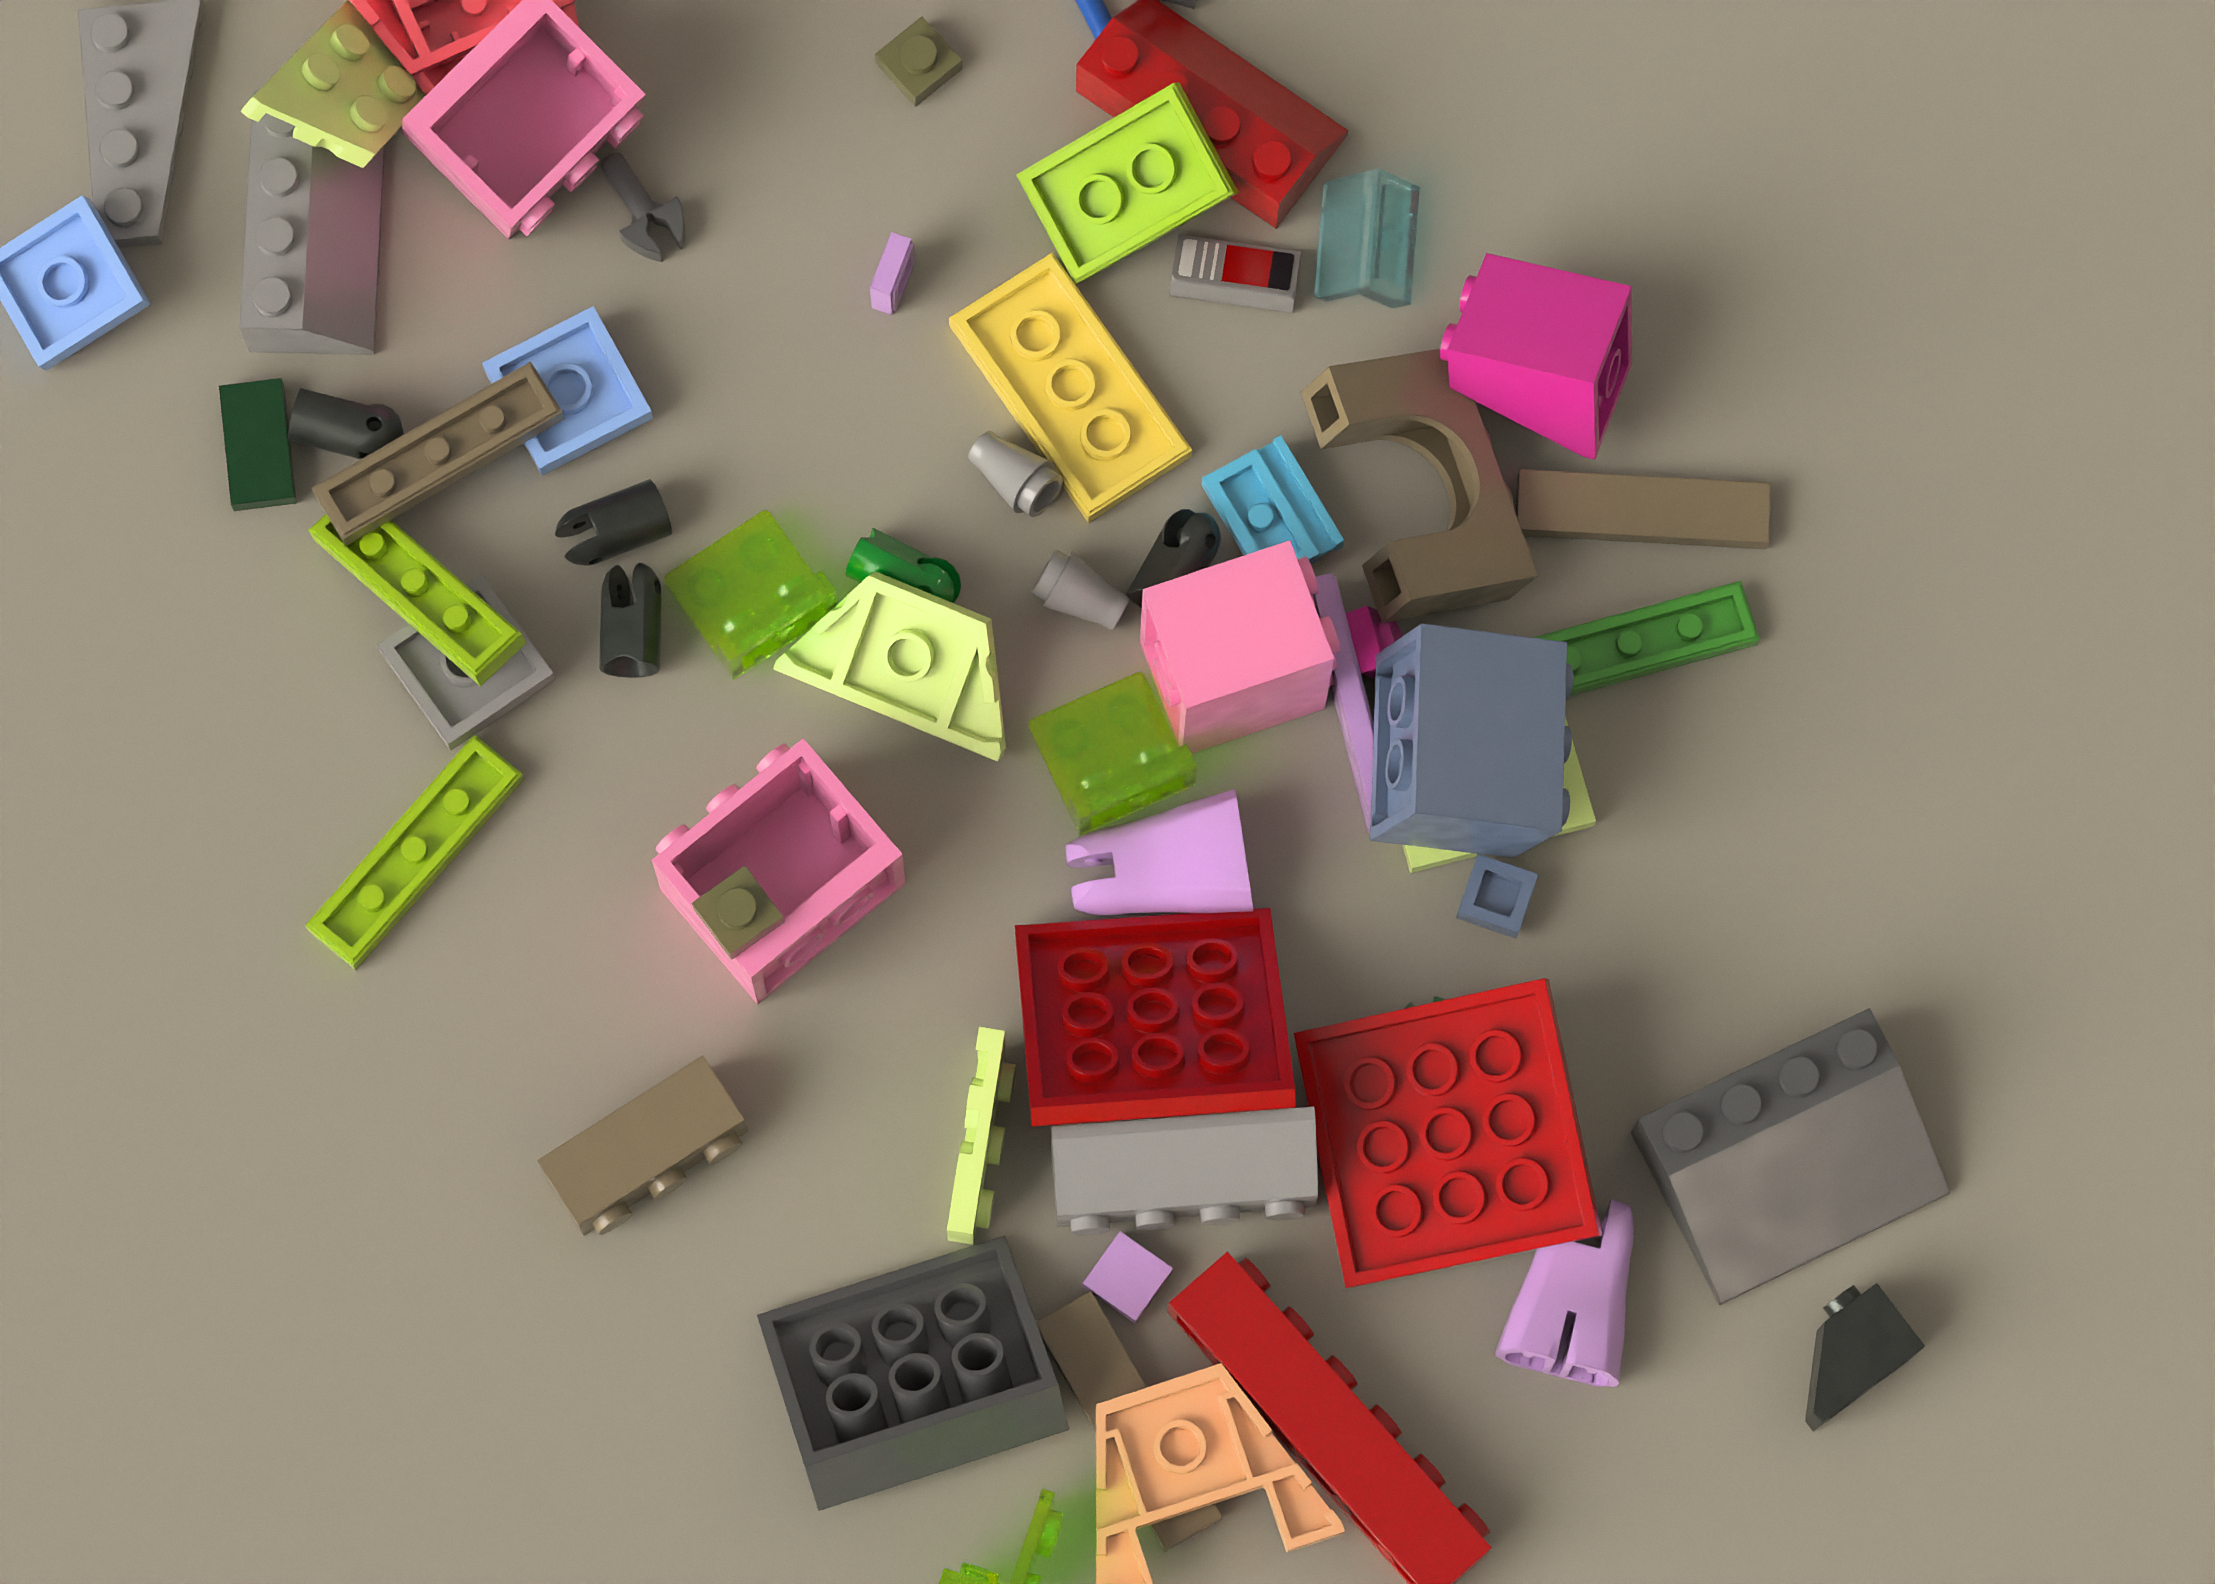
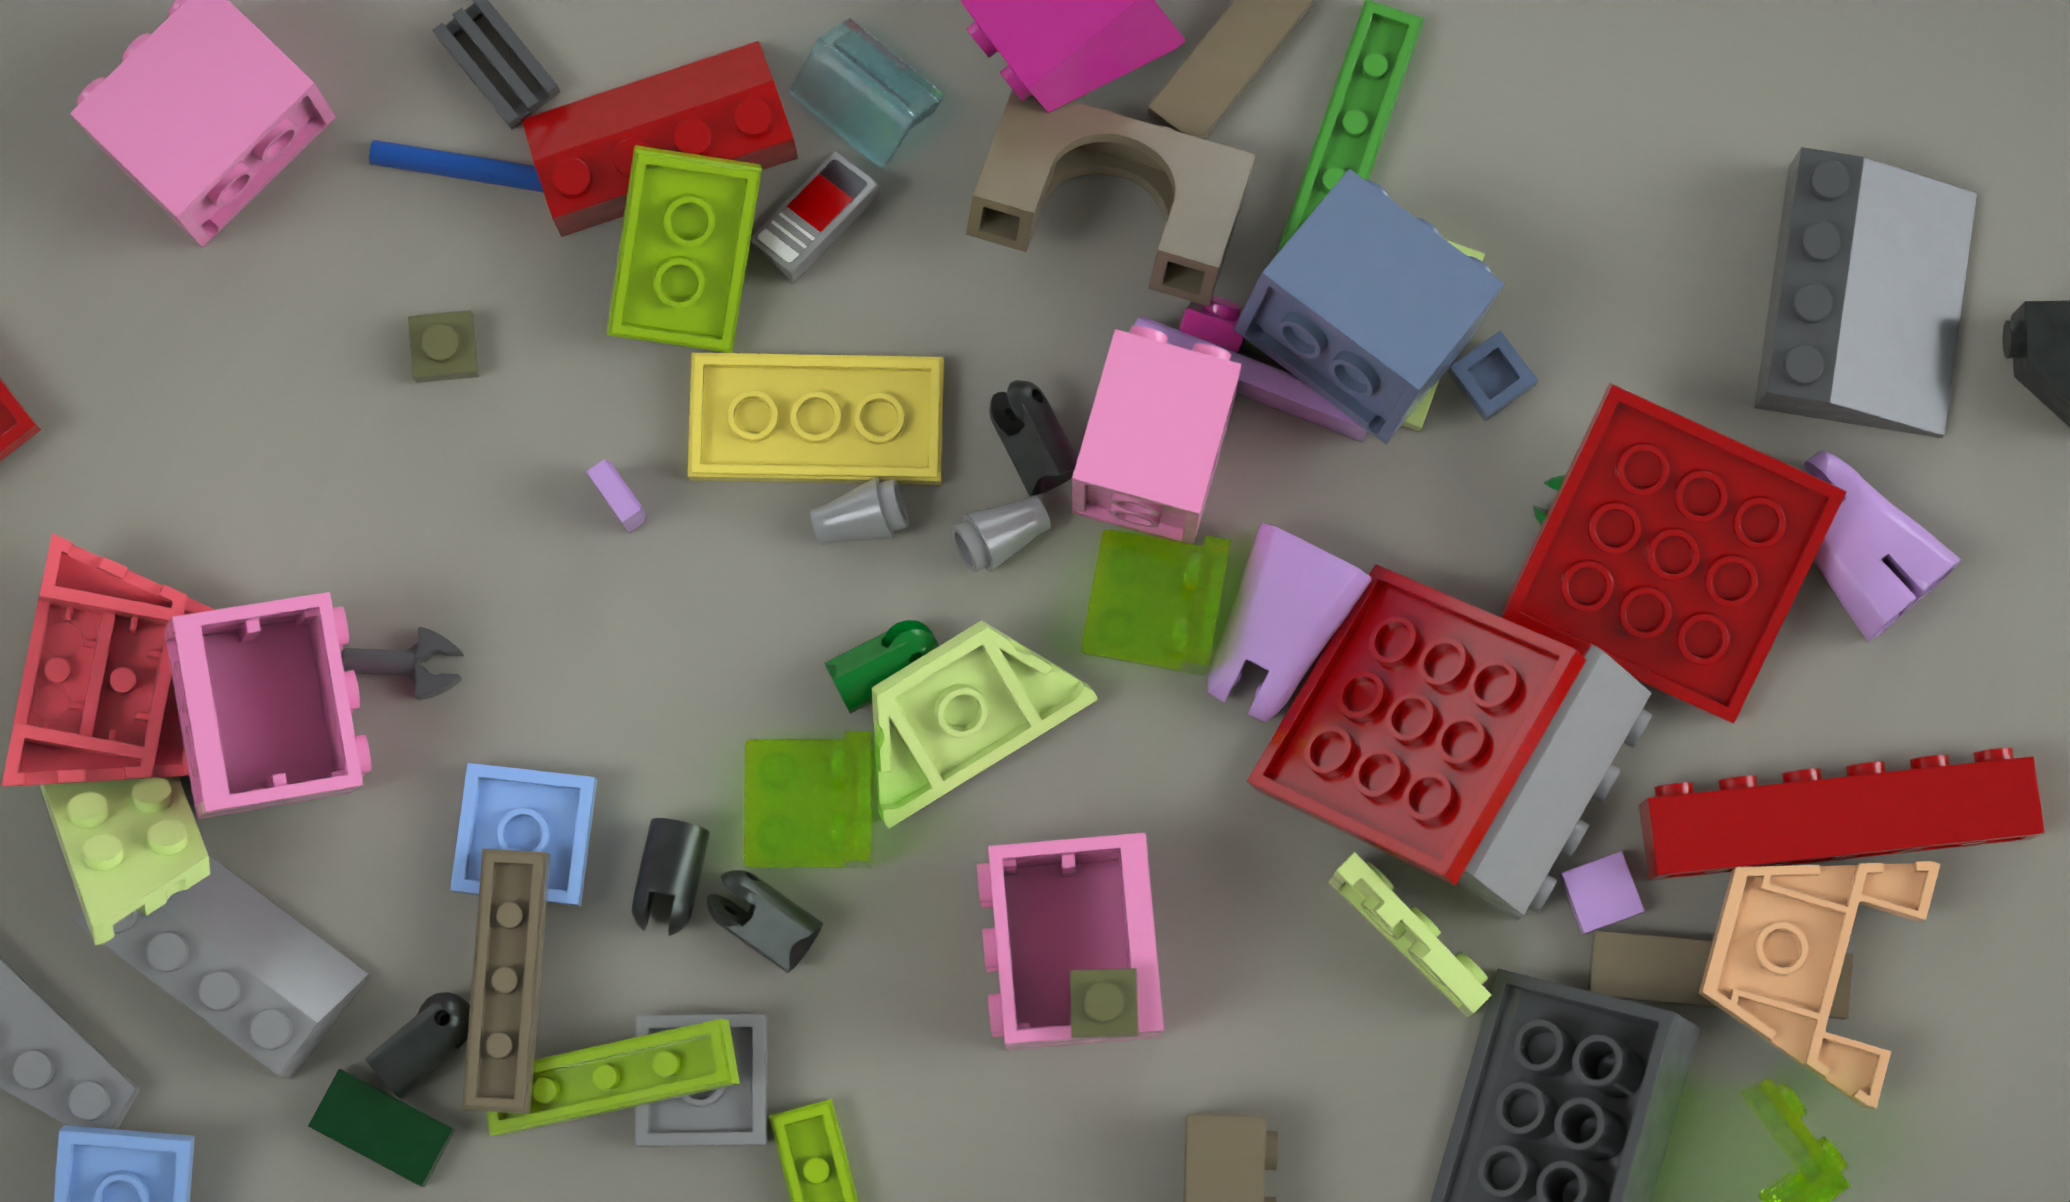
camera: 50 degrees left, 5 degrees up
medium azure plate [1201,435,1344,565] -> none

